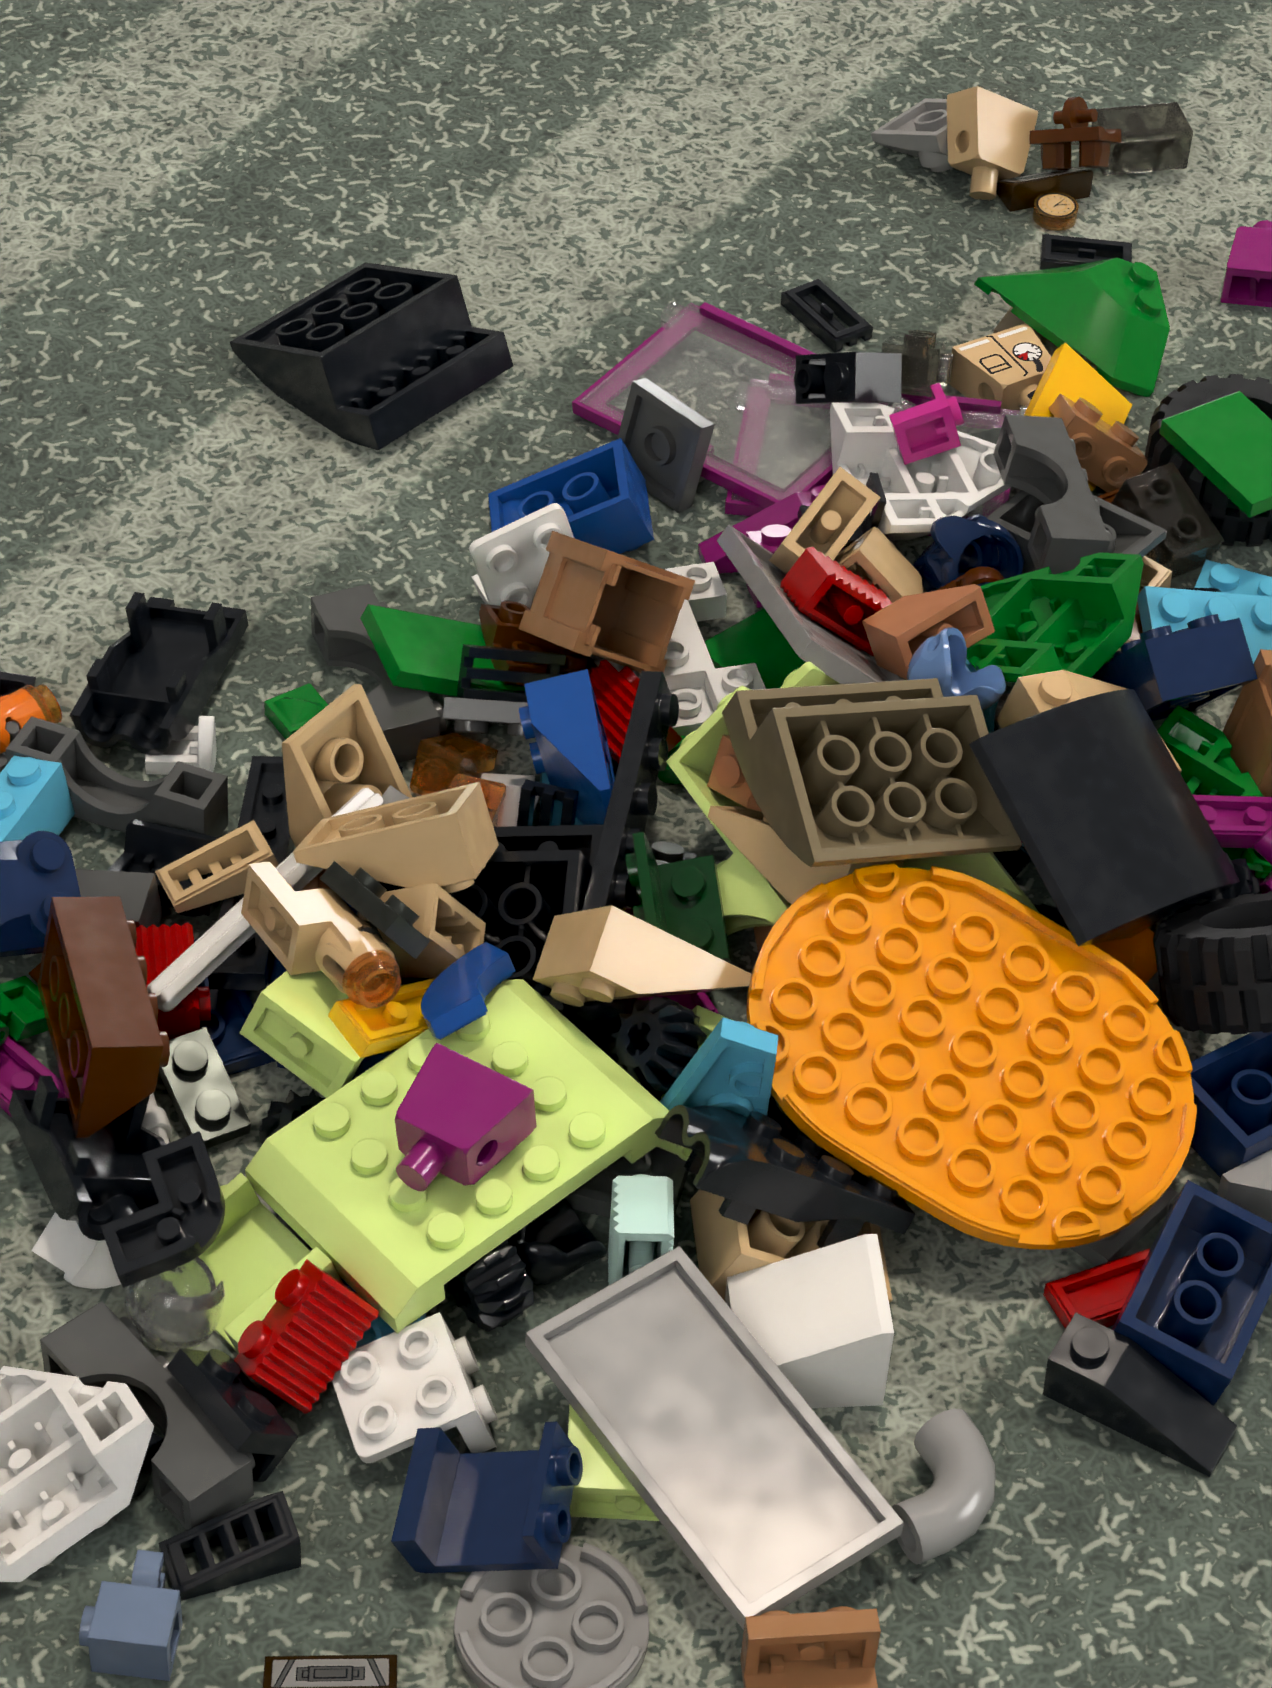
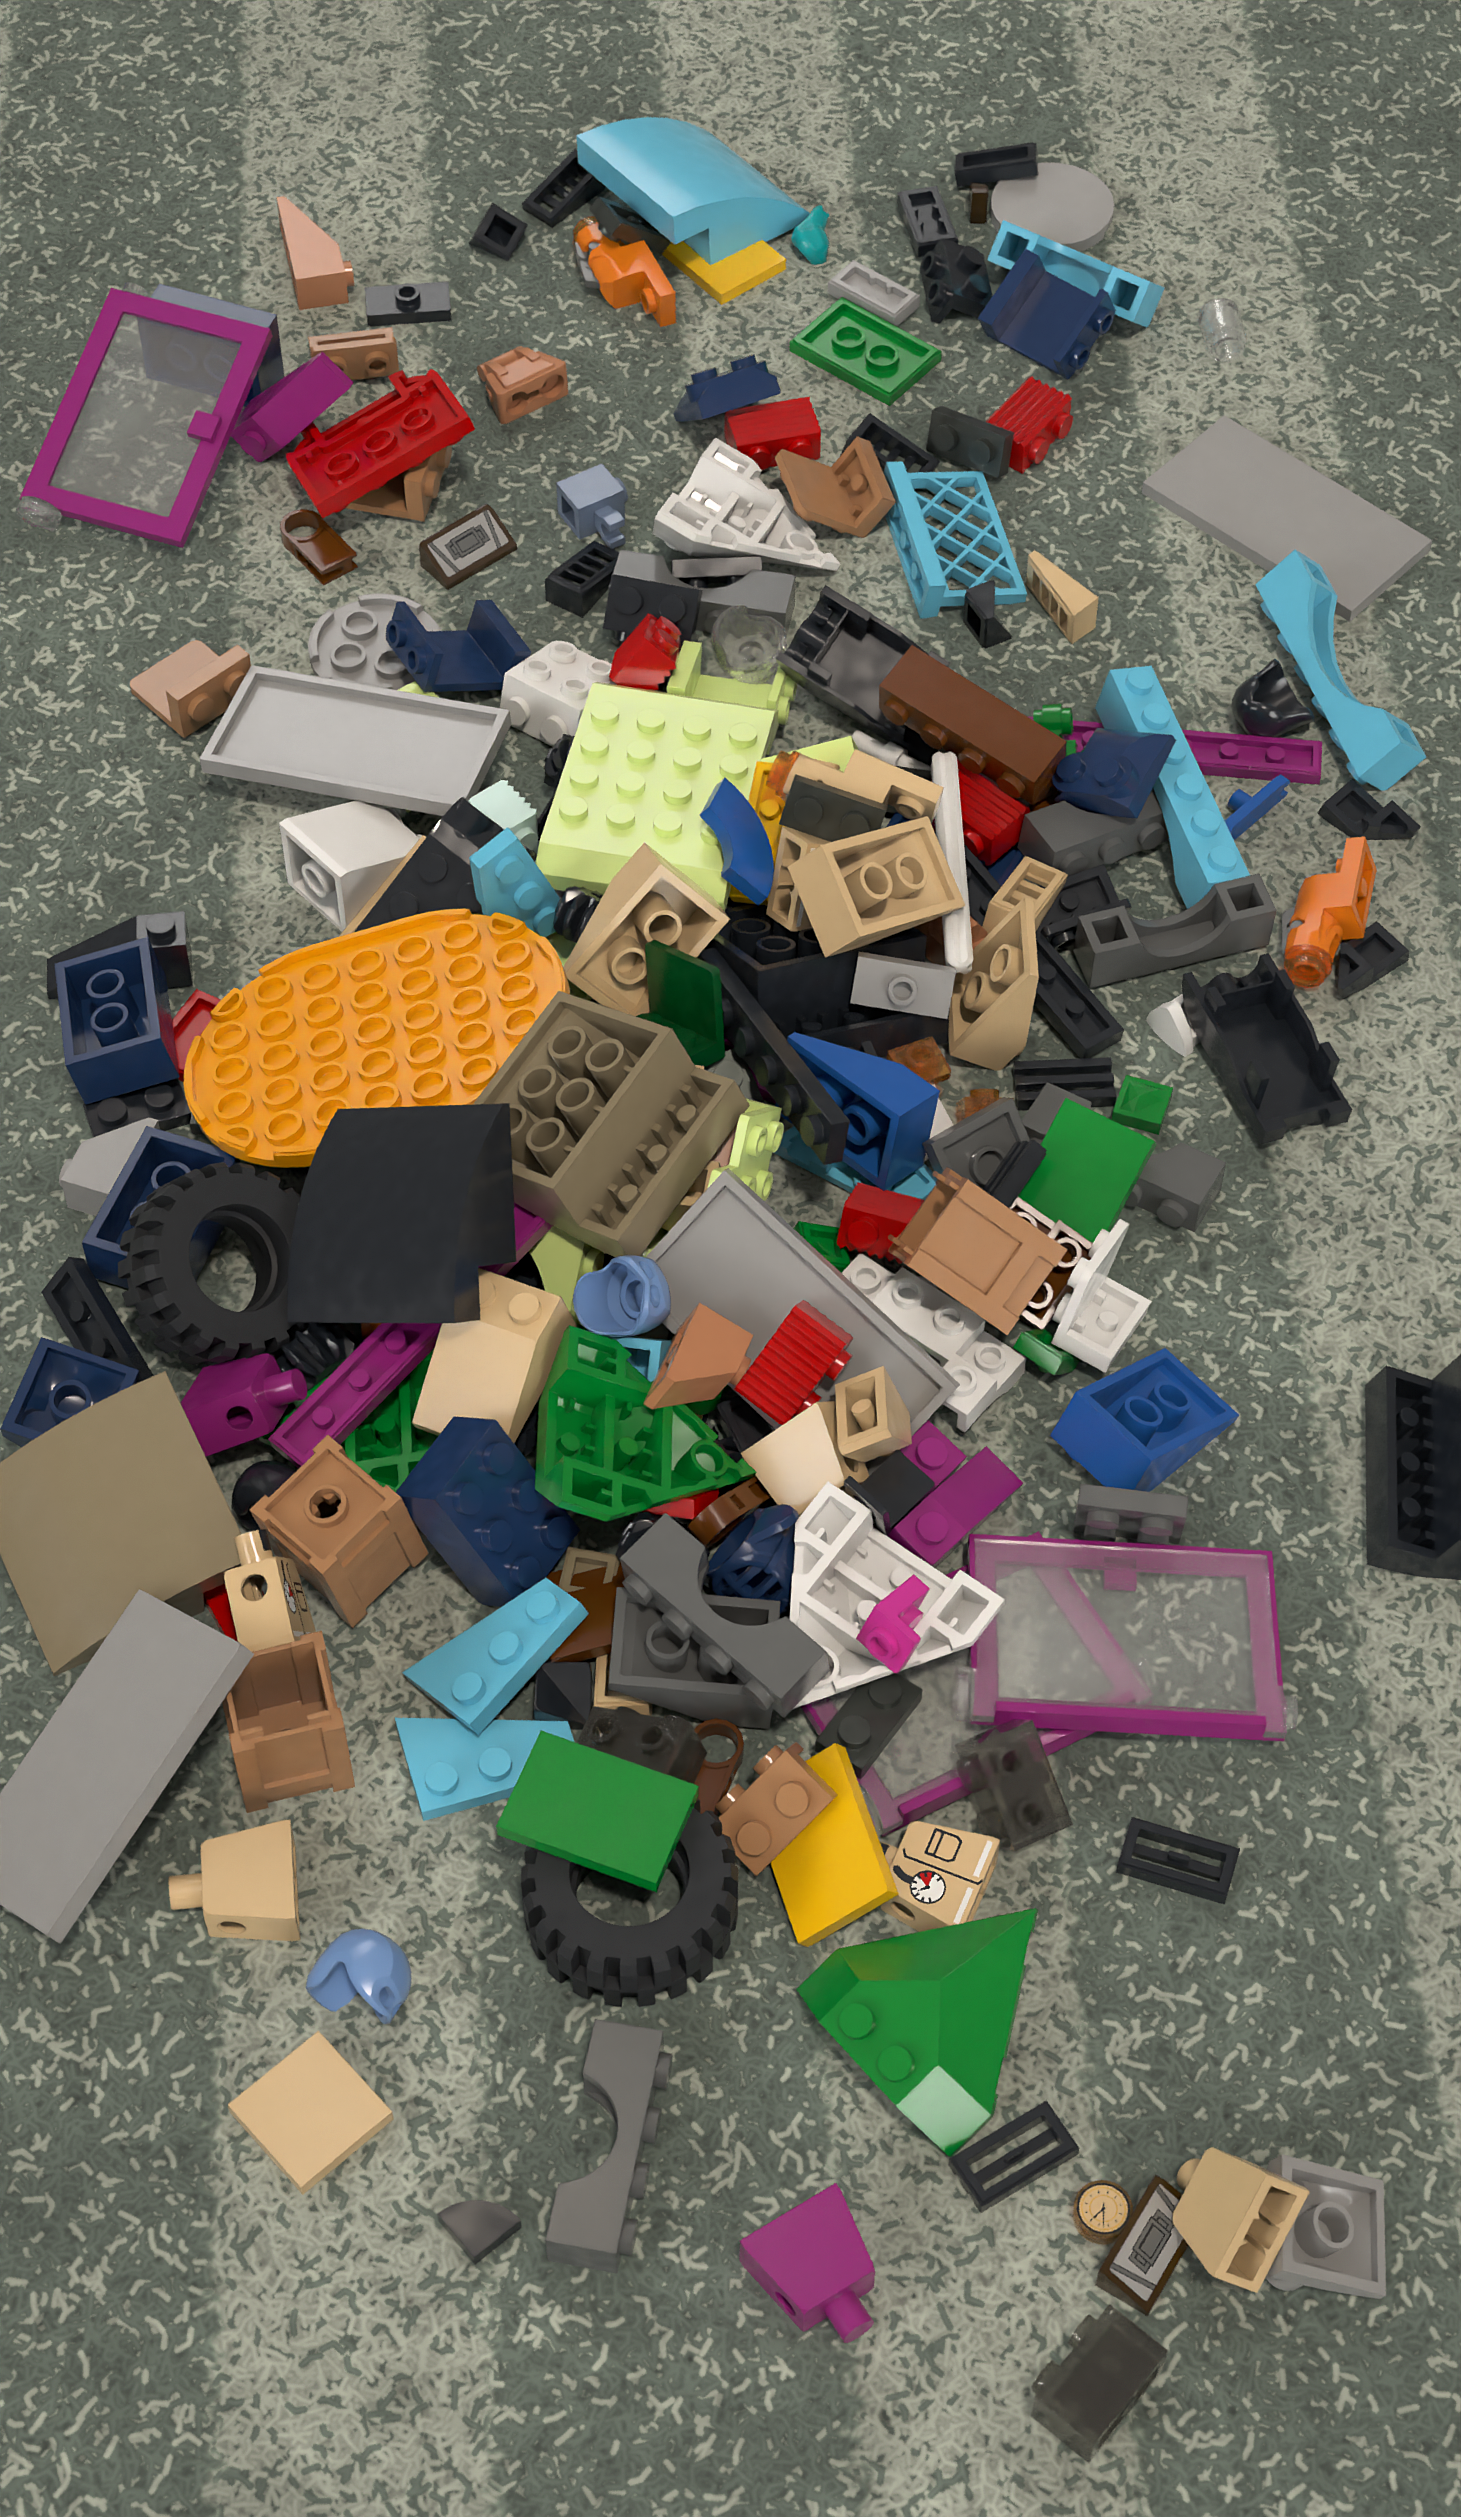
camera: 145 degrees right, 10 degrees up
black plate [101,1131,225,1288] -> none
magenta torso [395,1043,537,1191] -> none
black slope [794,352,902,404] -> none
light grey cylinder [892,1408,996,1565] -> none
reddish brown hips [1030,96,1121,170] -> none

